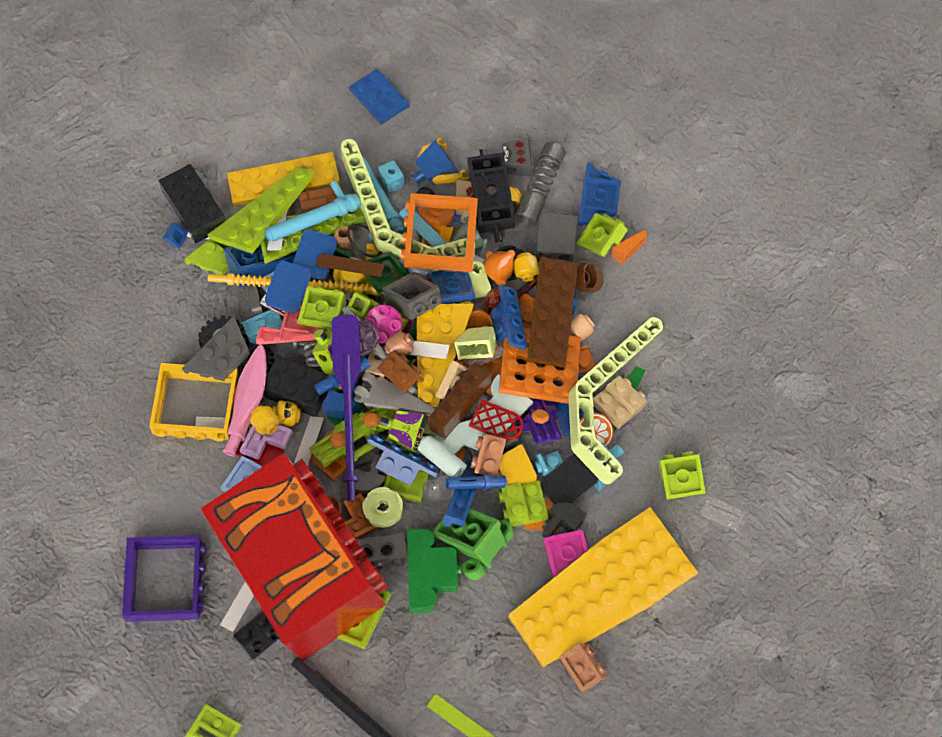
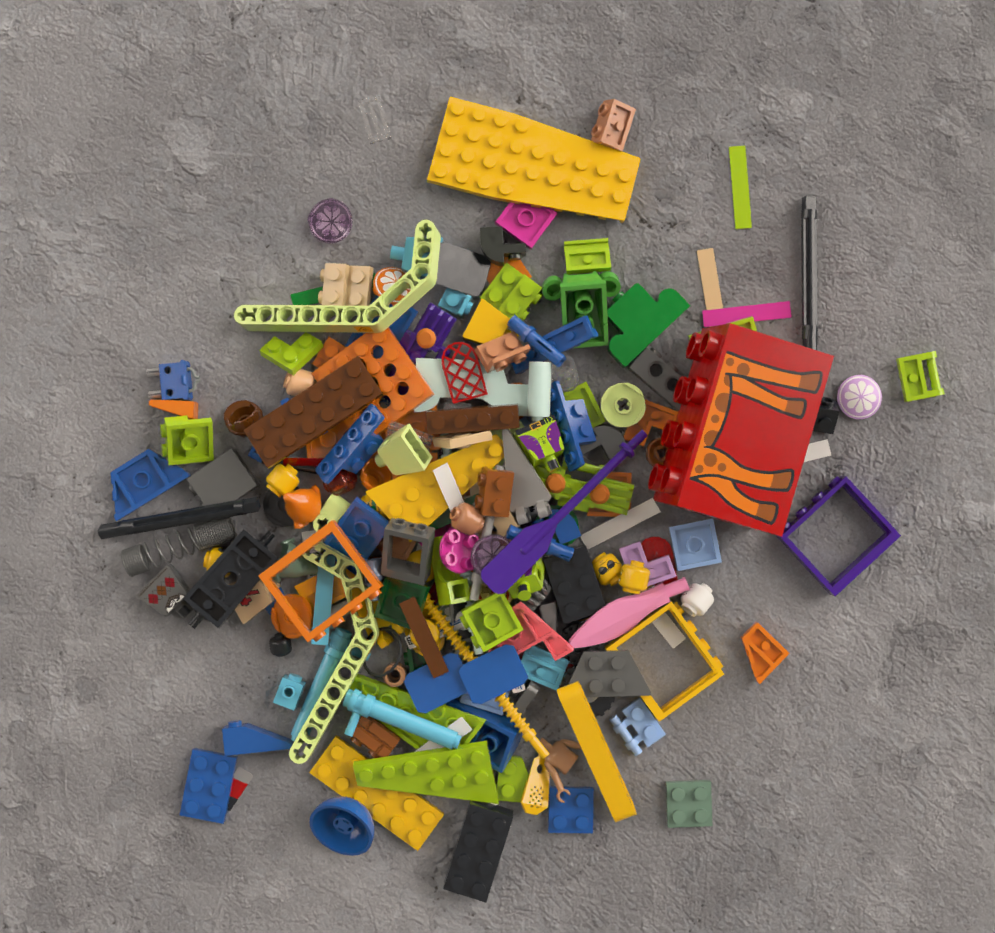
camera: 130 degrees left, 25 degrees up
blue tile [162,223,188,249] -> none
blue torso [412,138,469,185] -> none
lime plate [658,451,706,500] -> none
none -> black piece [98,497,261,539]
none -> blue piece [146,360,200,401]
none -> blue slope [222,720,294,756]
none -> sticker [227,767,253,811]
none -> lime plate [259,332,323,376]
none -> clear purple dish [308,198,353,243]
none -> blue piece [309,796,375,856]
none -> yellow piece [520,755,550,815]
none -> flat silver slope [539,600,557,632]
none -> medium nougat piece [539,737,582,803]
none -> blue plate [548,786,594,833]
none -> yellow beam [557,681,637,822]
none -> lime plate [564,238,611,274]
none -> light blue plate [609,697,666,756]
none -> sand green plate [665,780,713,828]
none -> white head [681,583,714,617]
none -> tan sticker [697,248,723,327]
none -> dark pink sticker [702,301,792,327]
none -> orange wing [741,622,790,684]
none -> dish [837,375,882,419]

